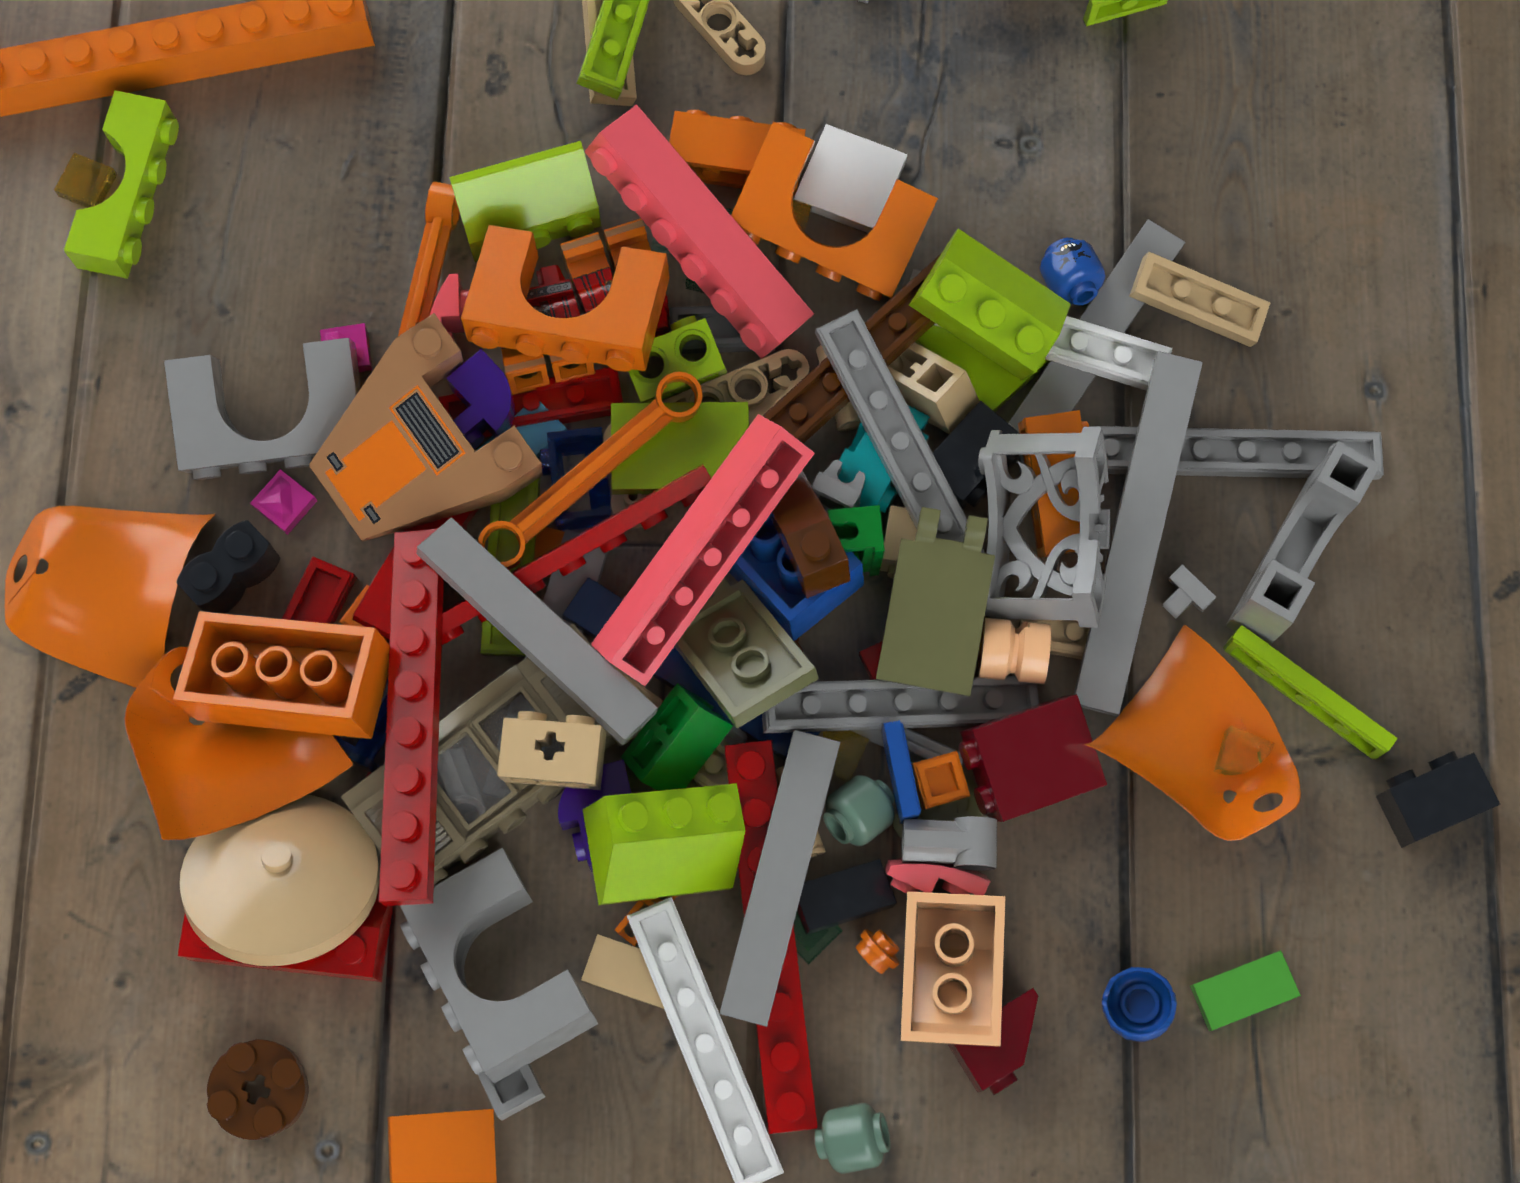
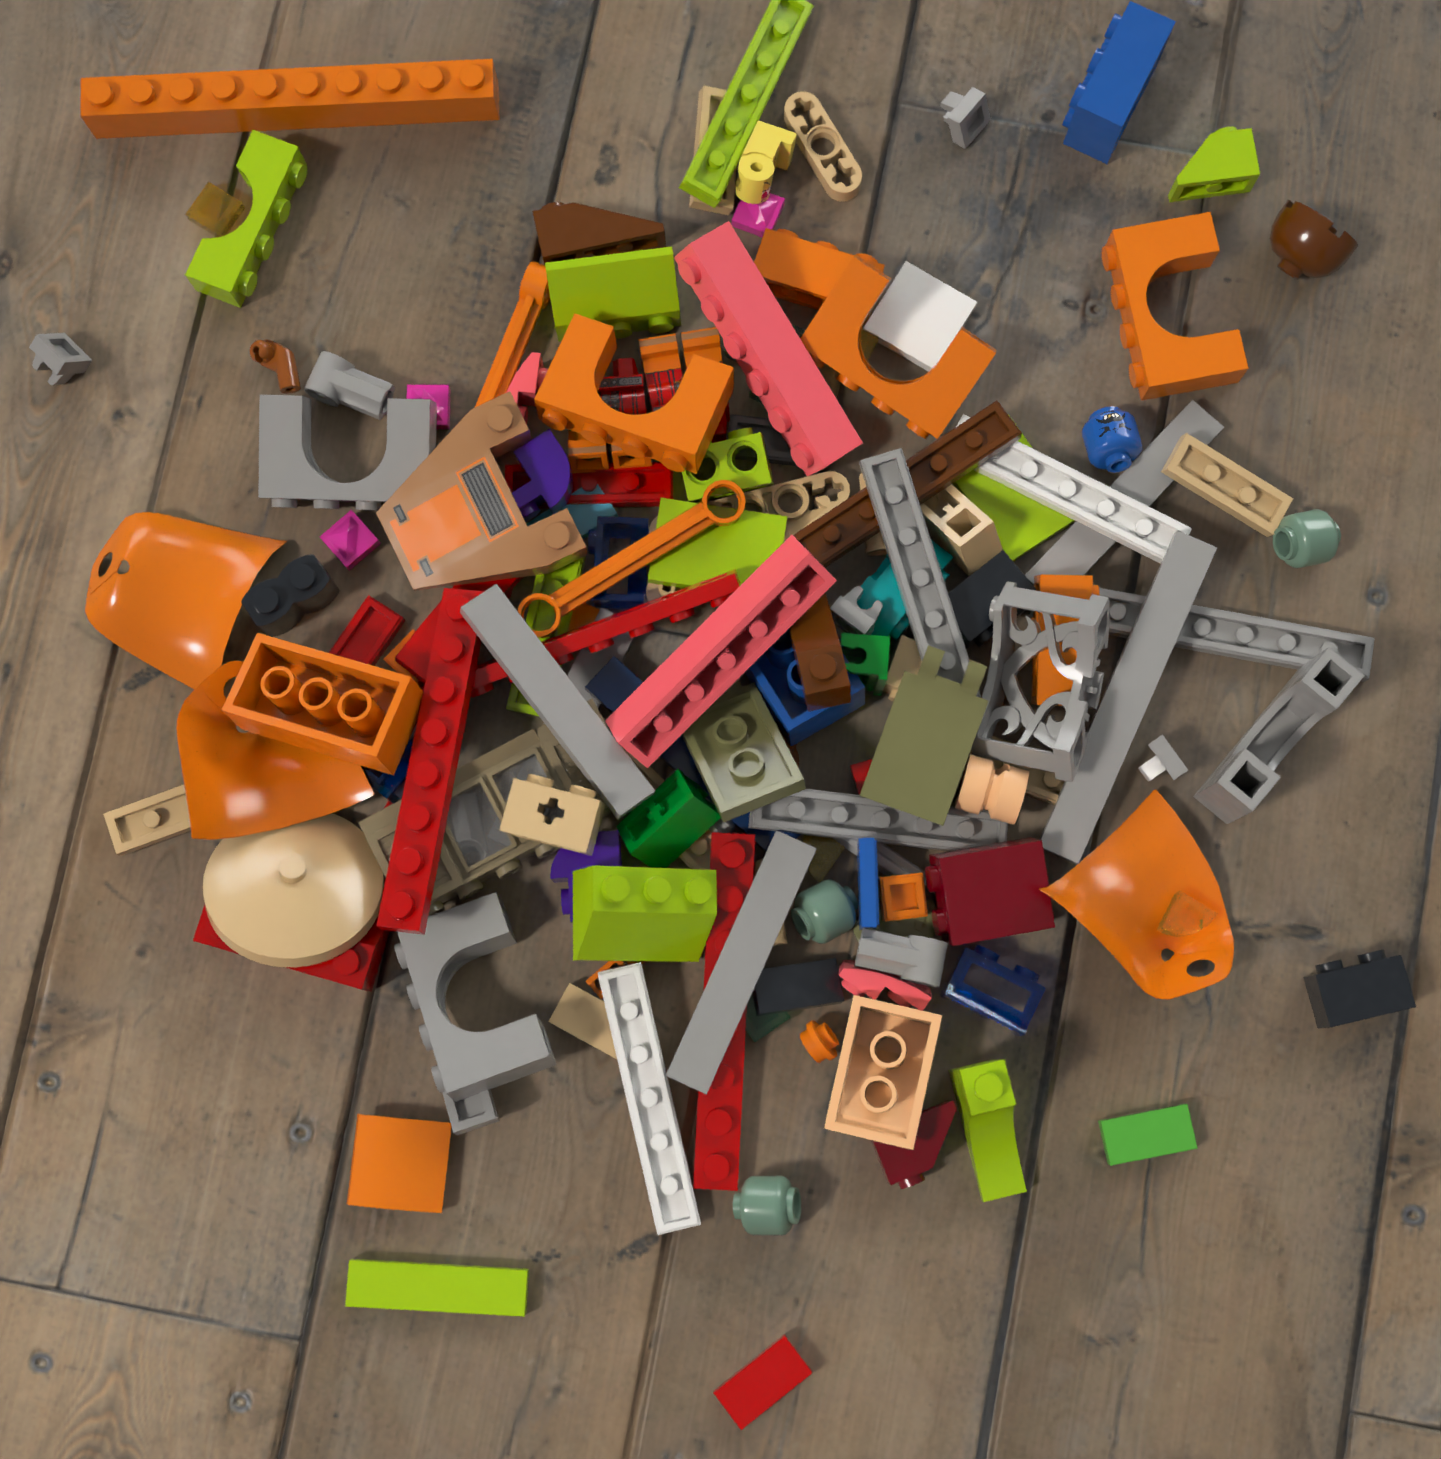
camera: 15 degrees right, 5 degrees up
reddish brown plate [207,1039,309,1140] -> none
lime slope [909,228,1071,380] -> none
blue hair [1102,967,1177,1042] -> none
lime tile [1223,625,1398,760] -> none
none -> tan plate [103,785,191,856]
none -> dark orange arm [250,339,301,394]
none -> light grey piece [304,351,395,420]
none -> reddish brown slope [532,202,666,265]
none -> dark pink tile [731,193,785,237]
none -> light yellow leg [735,120,797,204]
none -> clear blue window [939,944,1046,1036]
none -> lime arch [949,1059,1027,1202]
none -> orange arch [1102,212,1249,401]
none -> reddish brown cylinder [1270,200,1358,280]
none -> sand green head [1273,509,1341,568]

